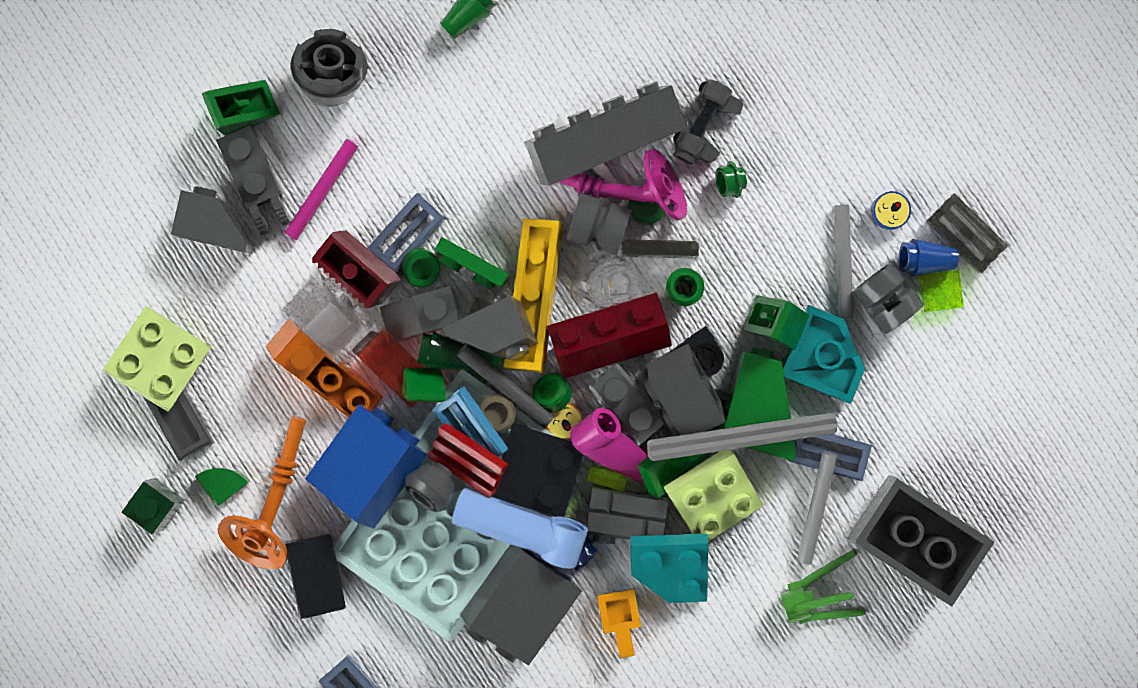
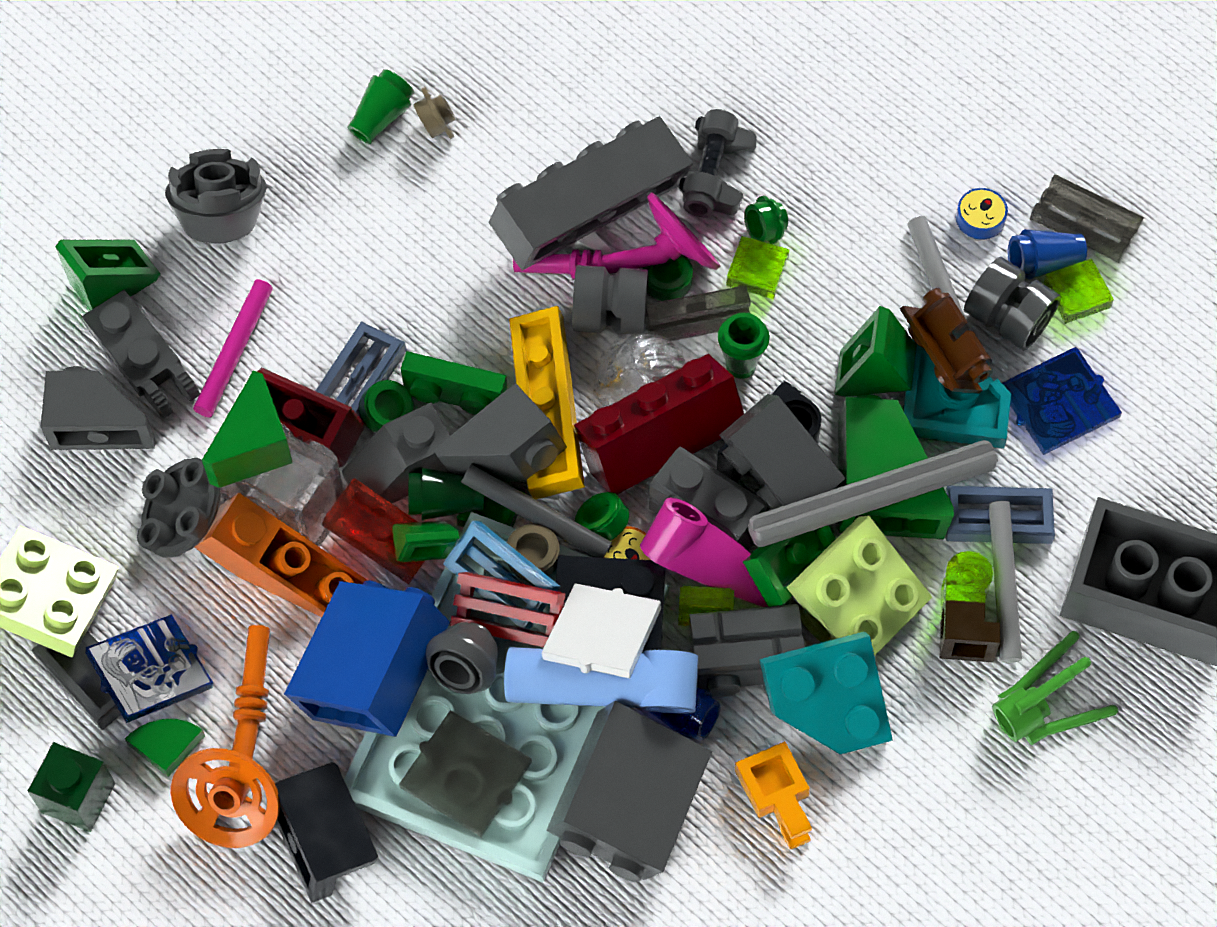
camera: 15 degrees left, 25 degrees down
none -> piece [85,614,213,723]
none -> dark grey dish [137,457,221,558]
none -> green slope [202,370,293,488]
none -> clear smoke piece [399,710,532,837]
none -> dark tan plate [413,86,456,139]
none -> white piece [542,583,661,679]
none -> clear neon green tile [726,236,790,299]
none -> reddish brown hinge [900,288,993,394]
none -> leg [939,551,1000,662]
none -> clear blue piece [1002,347,1122,455]

